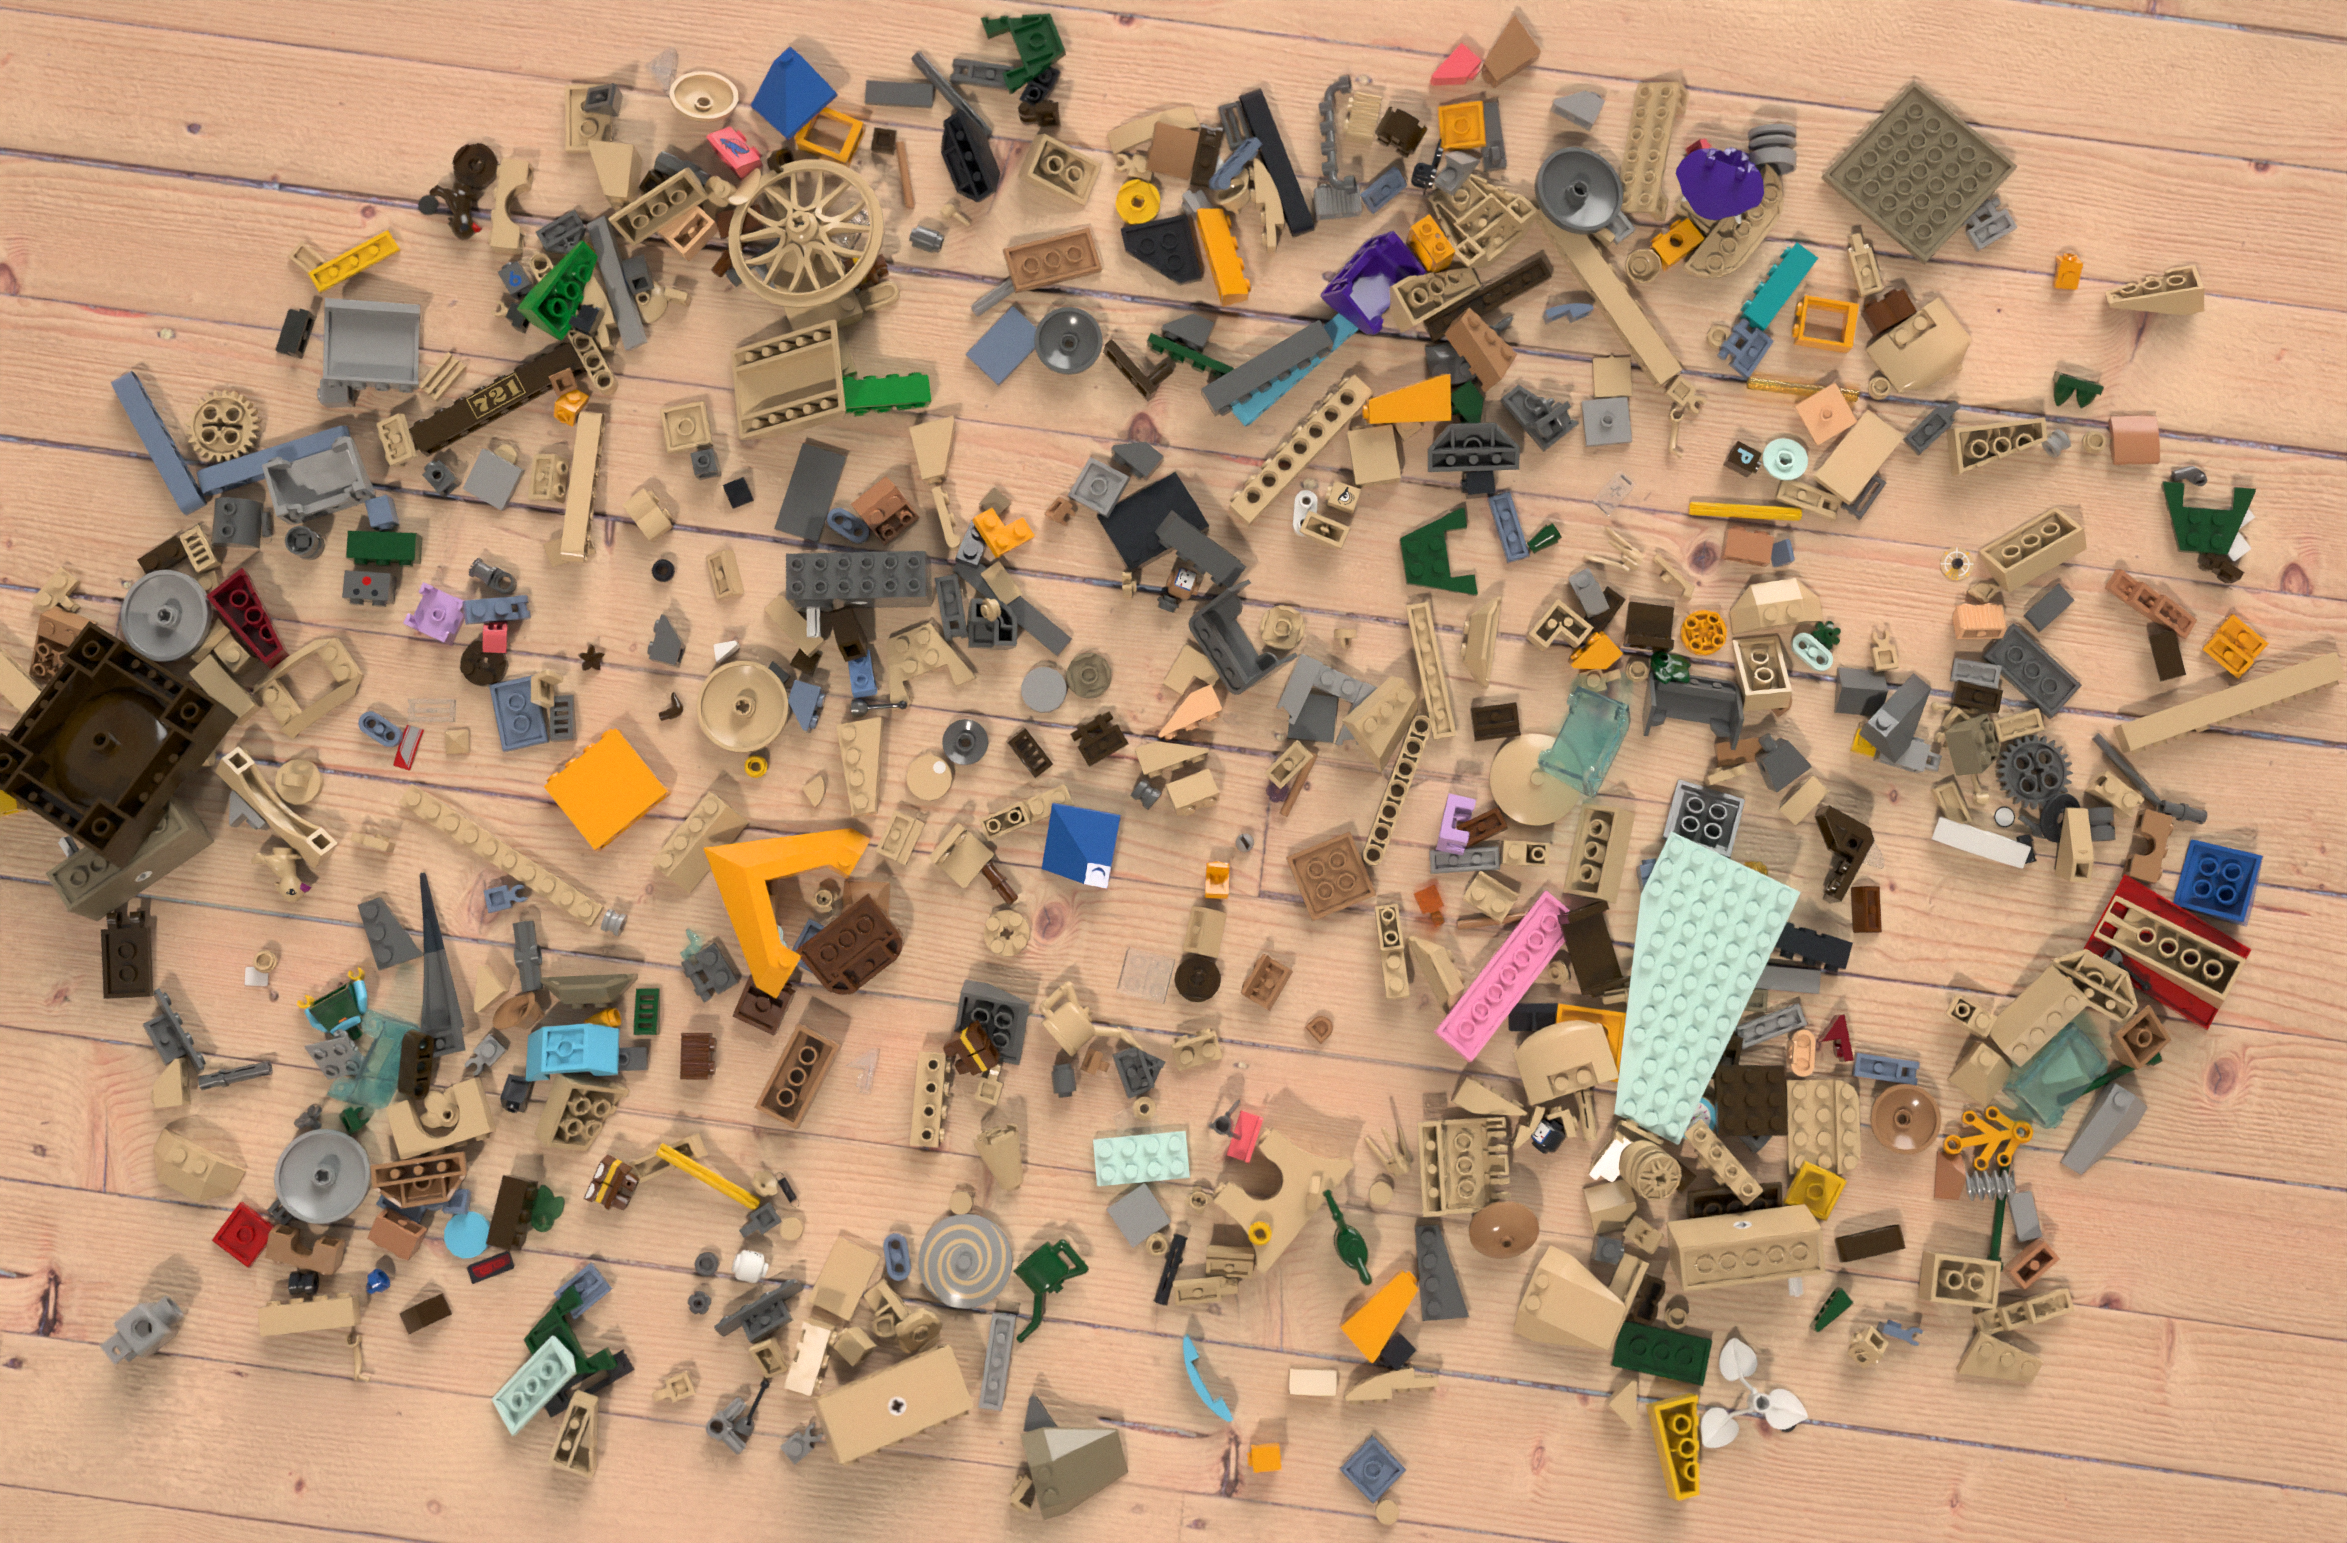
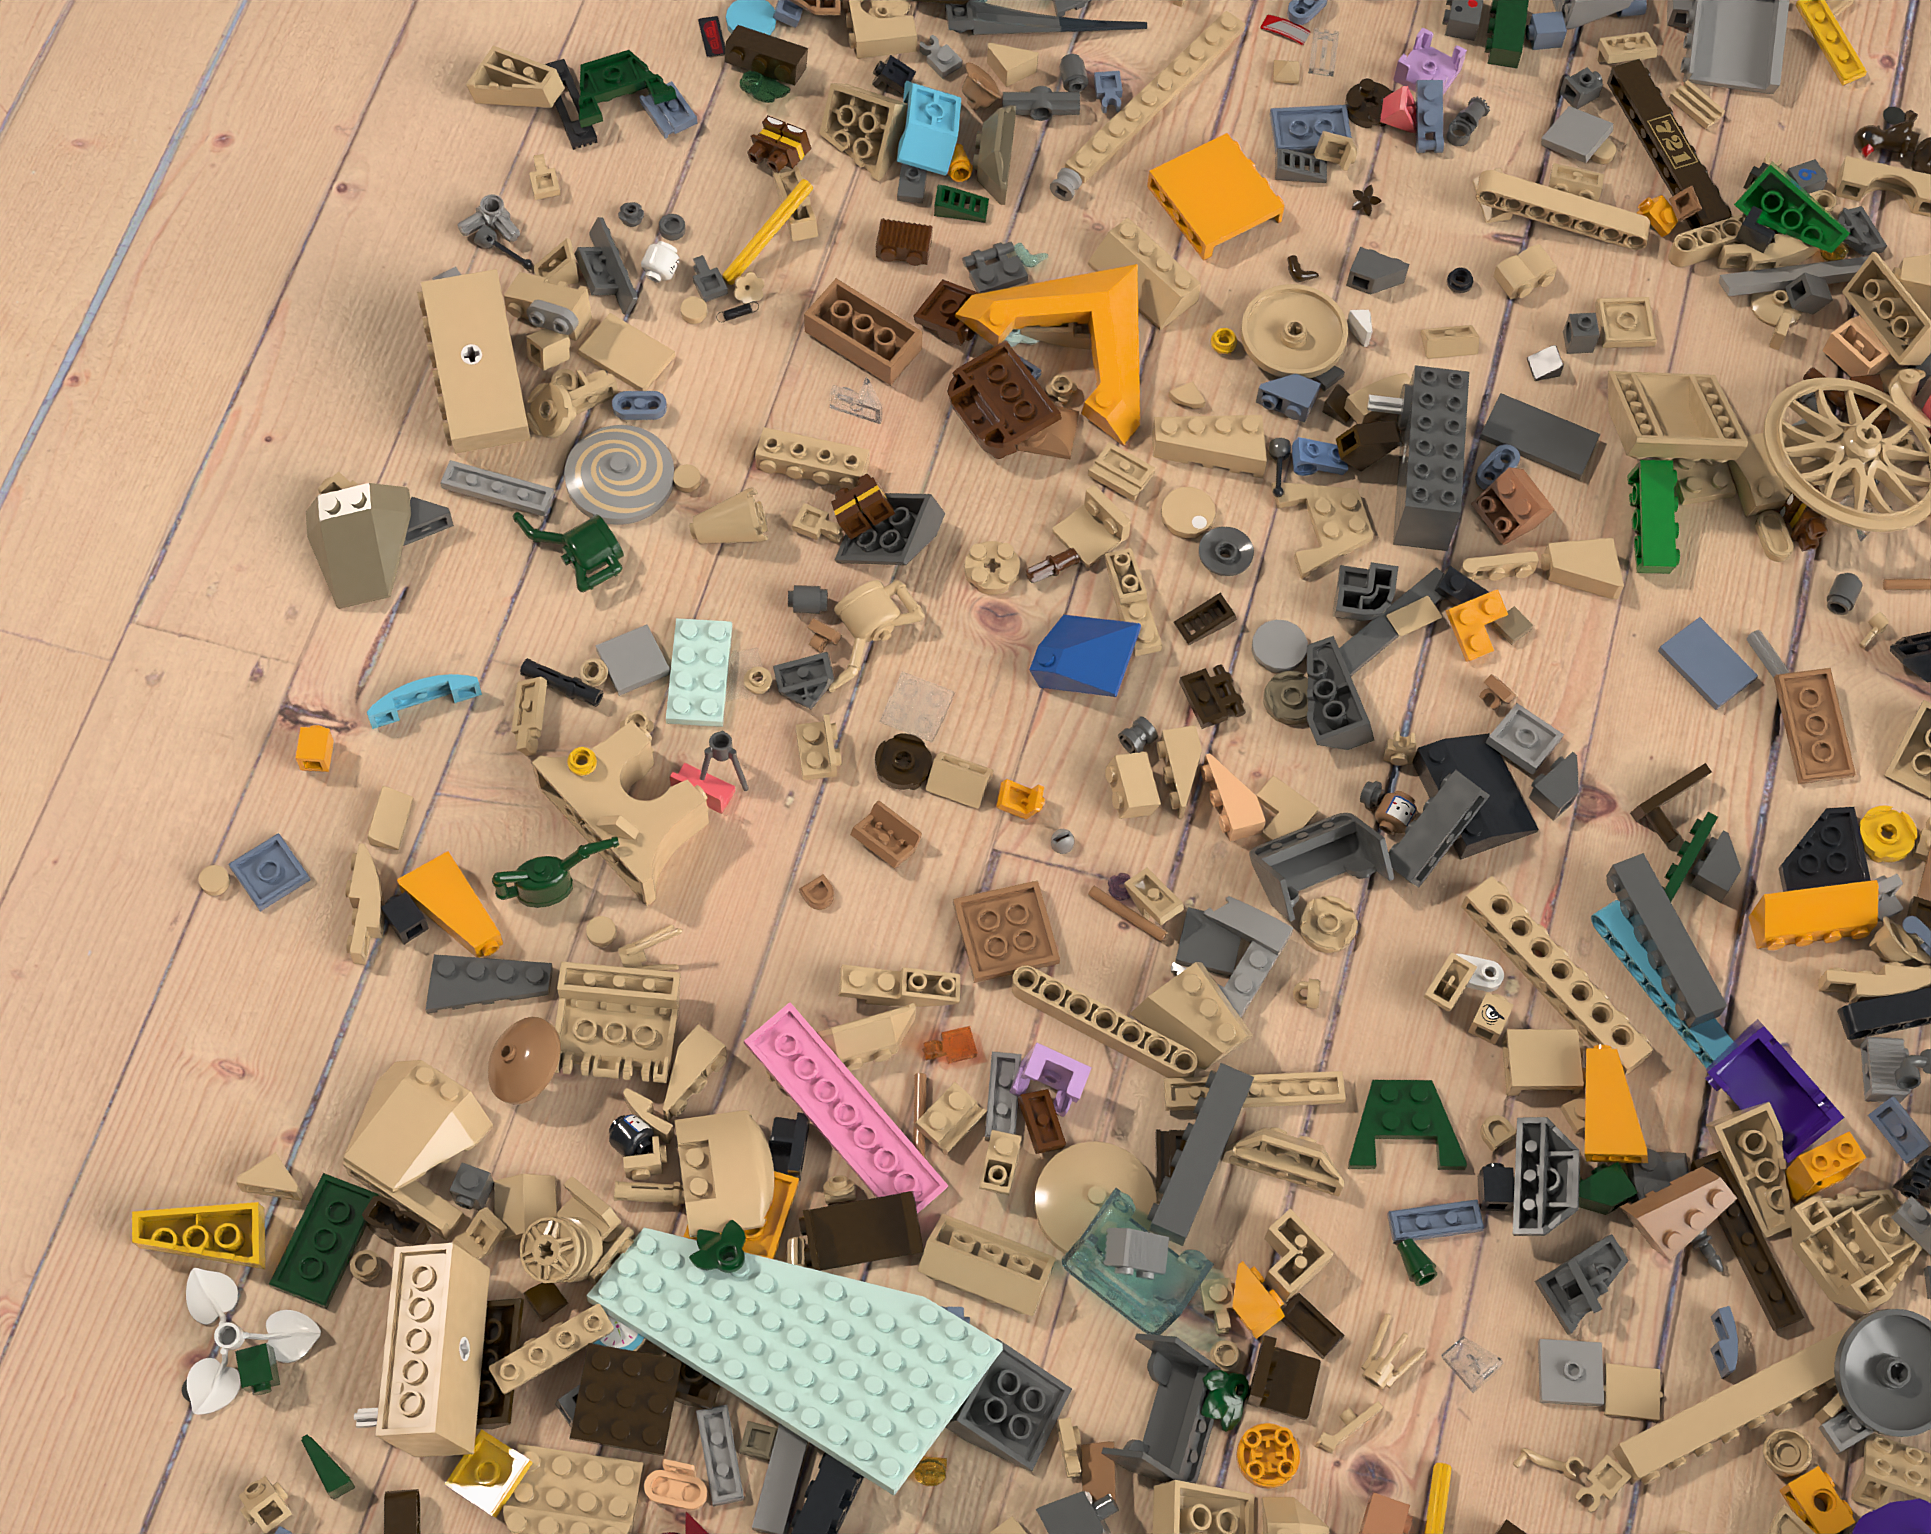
camera: 95 degrees right, 20 degrees down
light aqua slope [491,1336,576,1436] -> none
dark grey plate [935,574,968,641] -> none
tan plate [981,598,1001,621] -> none
dark grey dish [1034,307,1103,375] -> none
tan plate [1205,1245,1254,1279] -> none
light grey slope [1568,568,1610,619] -> none
none -> dark green brick [235,1343,280,1395]
none -> light grey plate [527,300,579,335]
none -> dark green plate [689,1220,746,1273]
none -> dark grey brick [1059,54,1088,92]
none -> light grey brick [1103,1228,1169,1280]
none -> dark grey brick [1147,1063,1254,1246]
none -> dark grey wedge [1307,635,1374,750]
none -> tan tile [1480,1115,1517,1152]

